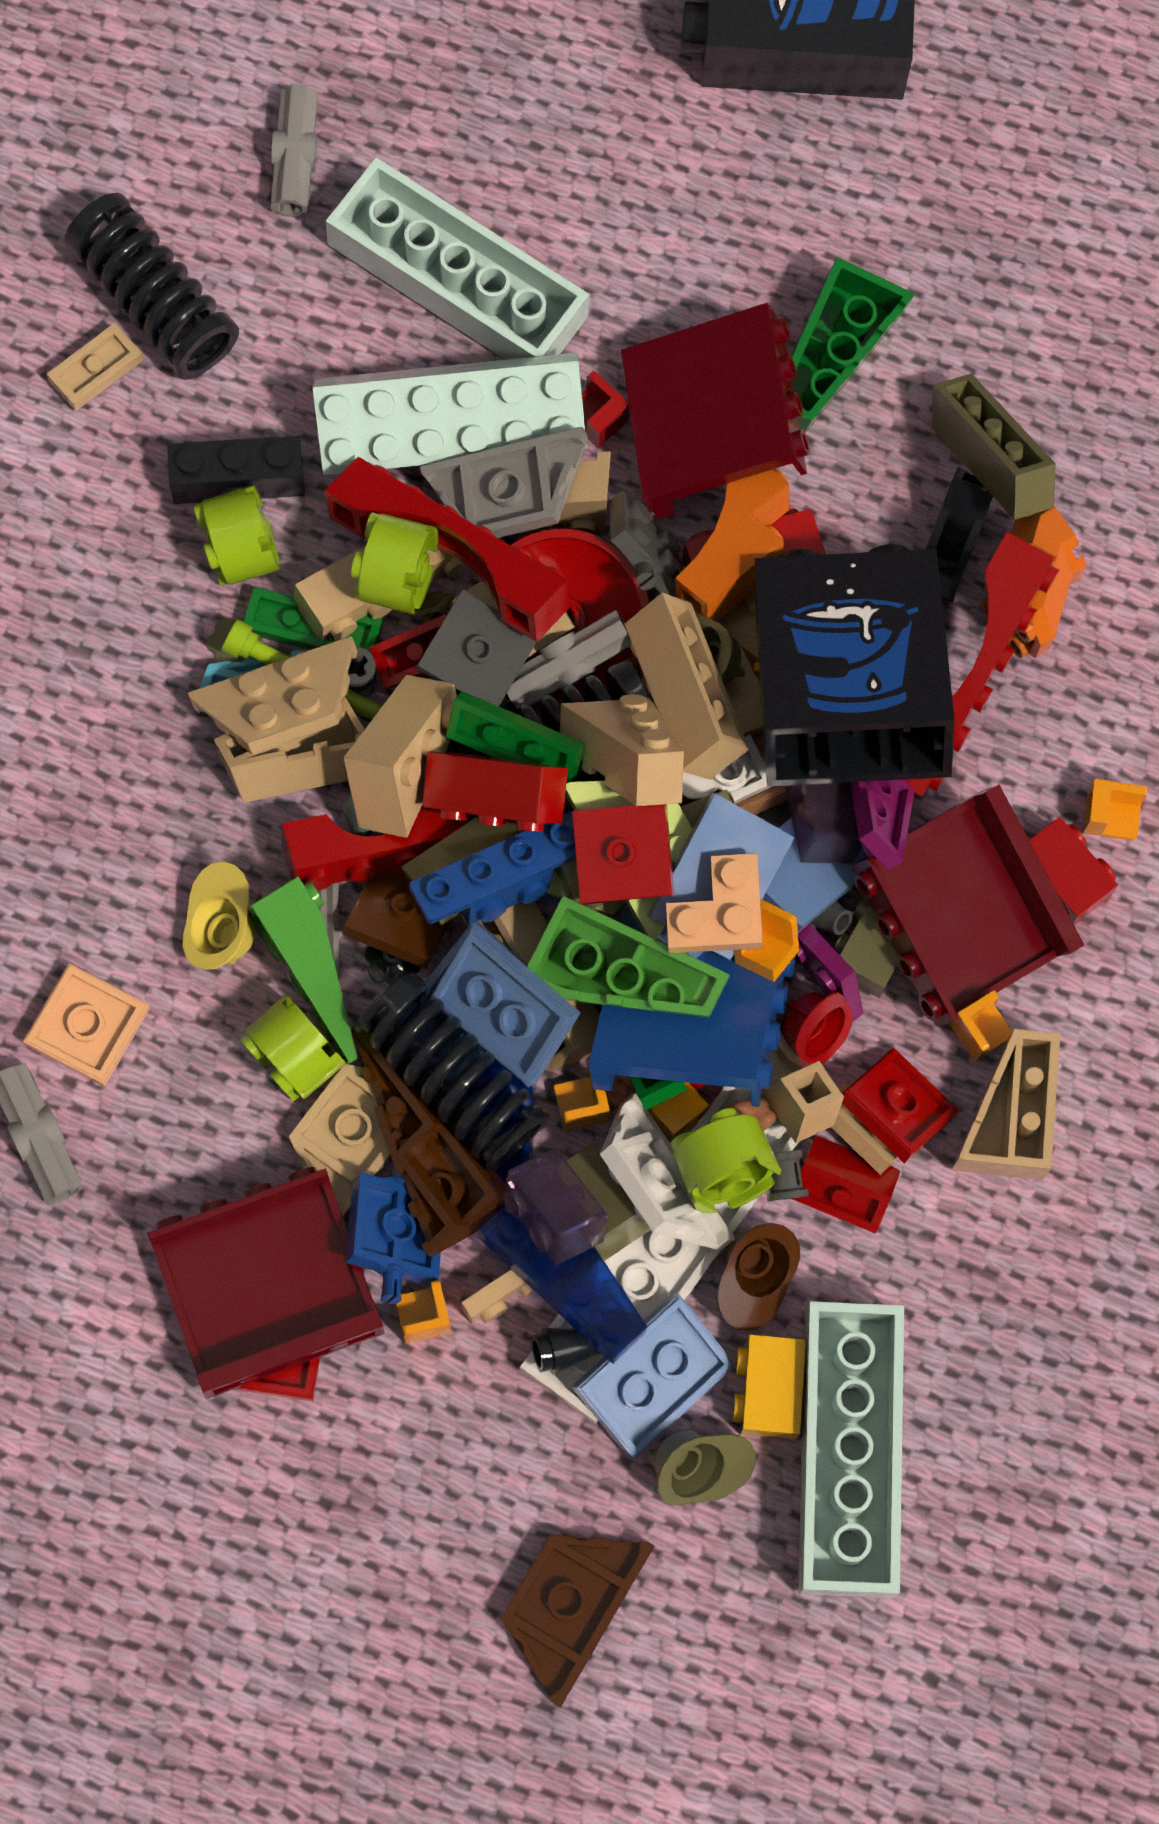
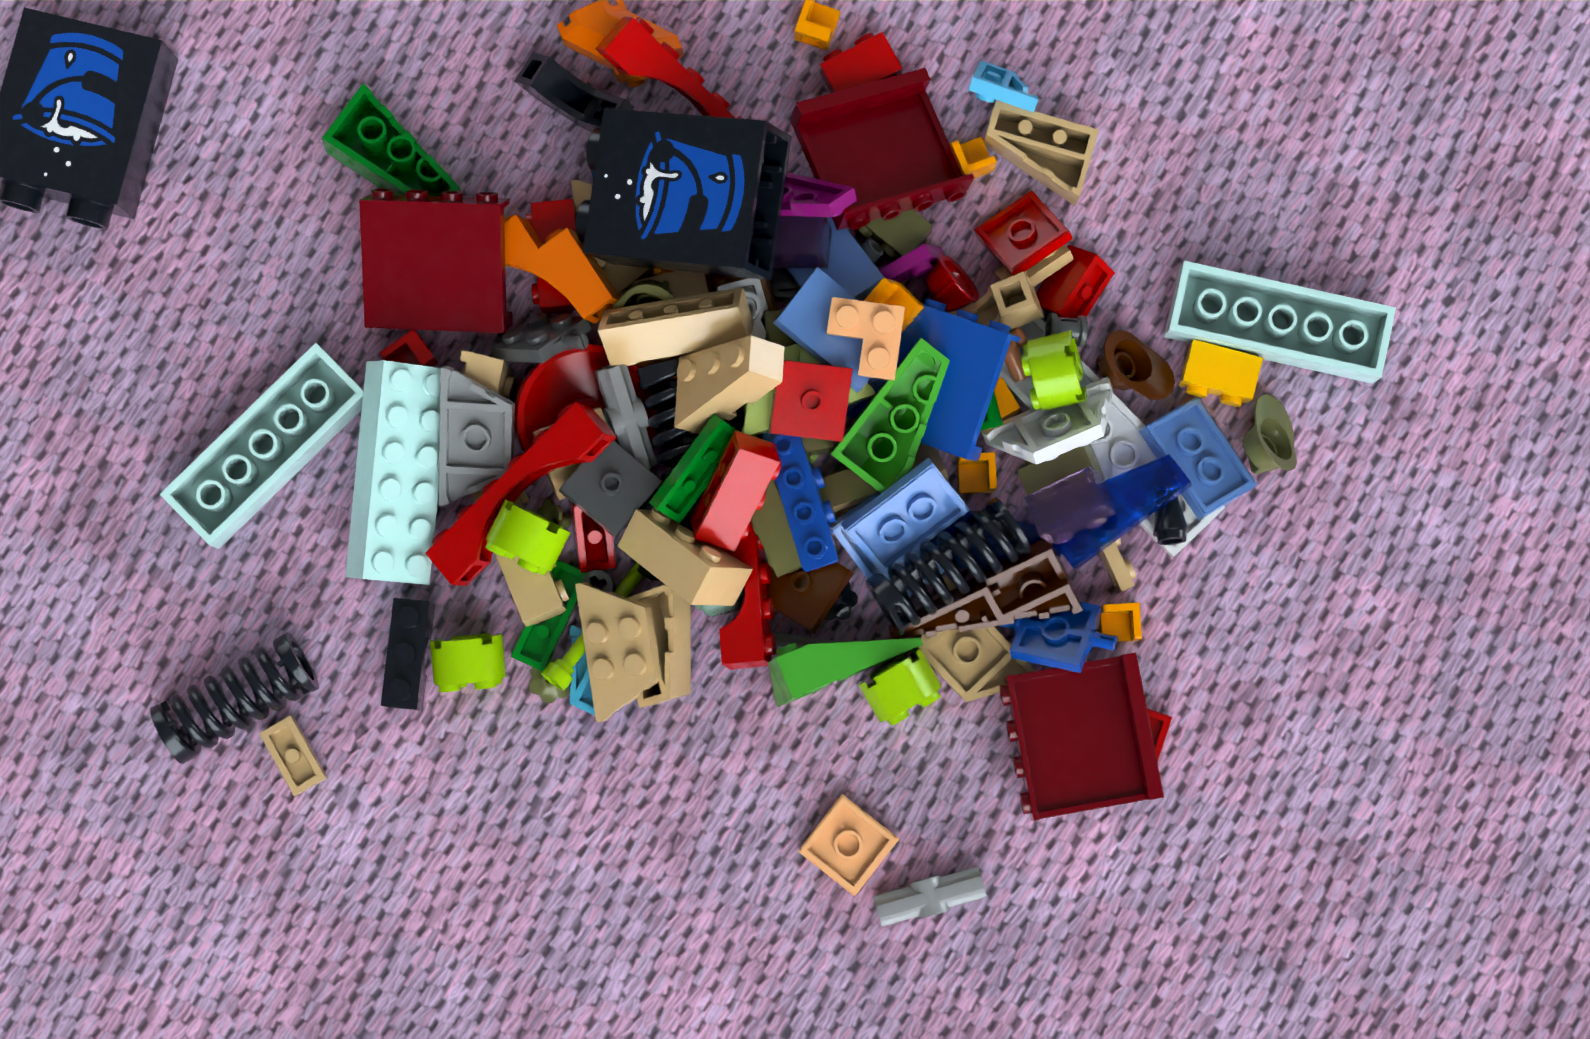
camera: 70 degrees left, 10 degrees up
light yellow piece [182,861,256,970] -> none
light grey piece [271,84,318,217] -> none
reddish brown wing [501,1535,655,1708] -> none
olive brick [932,373,1056,520] -> none
none -> medium azure wing [969,61,1039,113]

